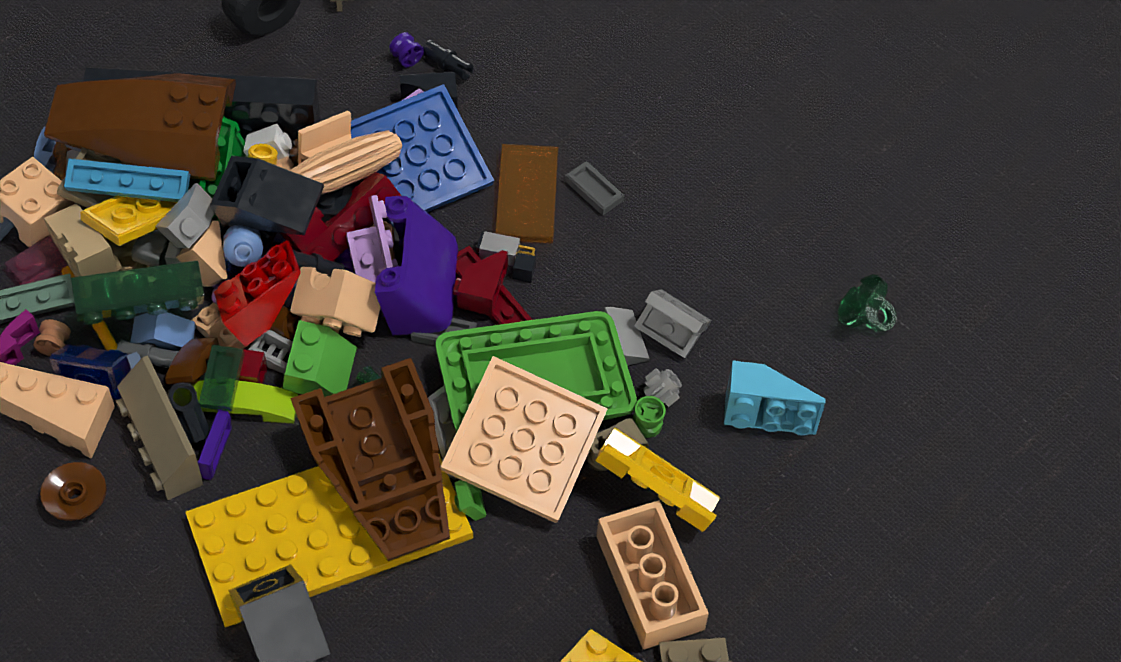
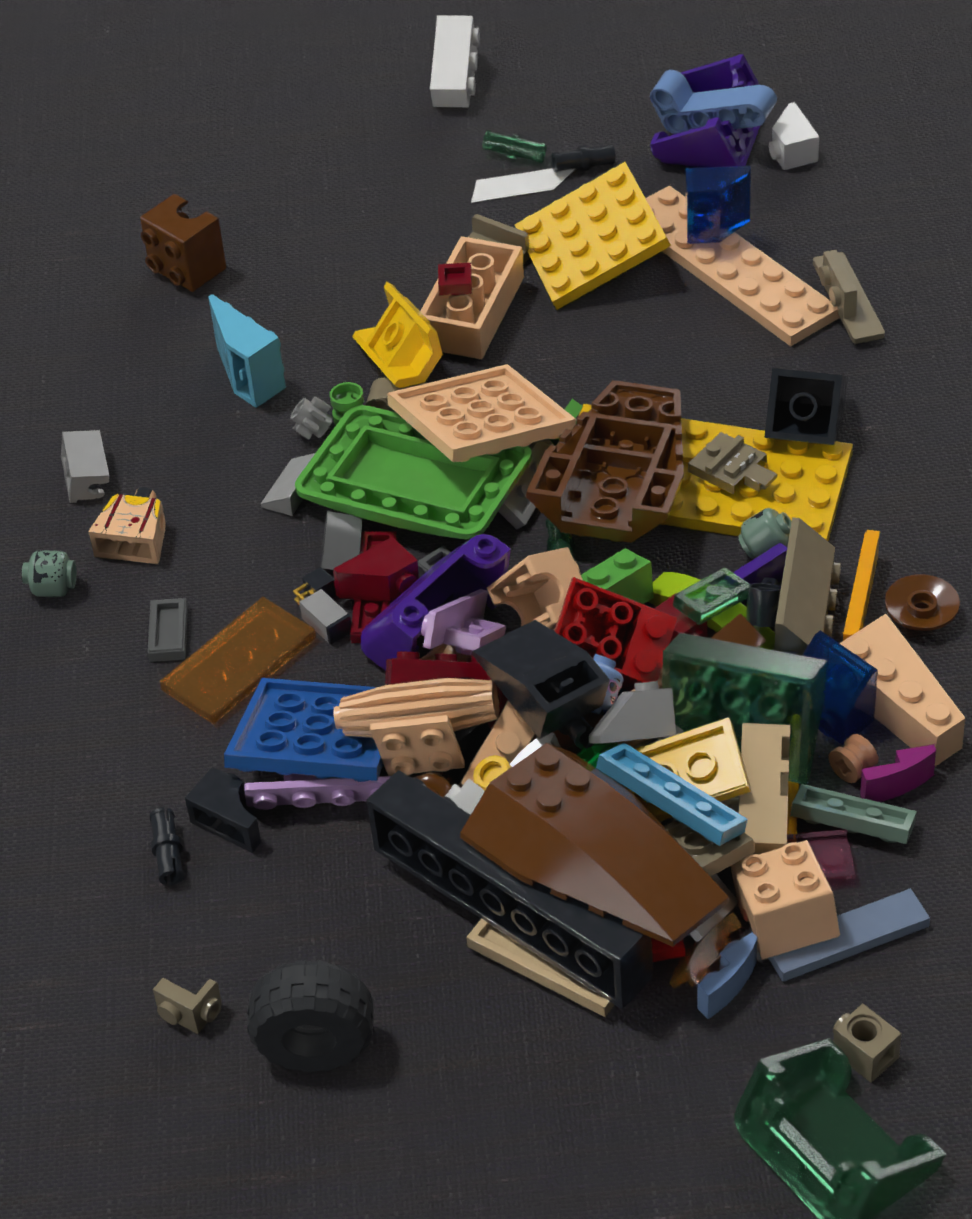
camera: 135 degrees left, 10 degrees down
dark purple wheel [389,32,424,67] -> none
light grey bracket [634,289,712,358] -> none
clear green tile [838,274,897,331] -> none
none -> sand green head [22,550,77,597]
none -> light grey hinge [61,430,109,503]
none -> light nougat torso [89,487,166,564]
none -> reddish brown piece [140,194,227,292]
none -> dark grey slope [321,511,362,576]
none -> dark red plate [438,262,472,296]
none -> dark tan piece [688,432,777,494]
none -> sand green head [739,508,792,559]
none -> light orange tile [843,530,880,641]

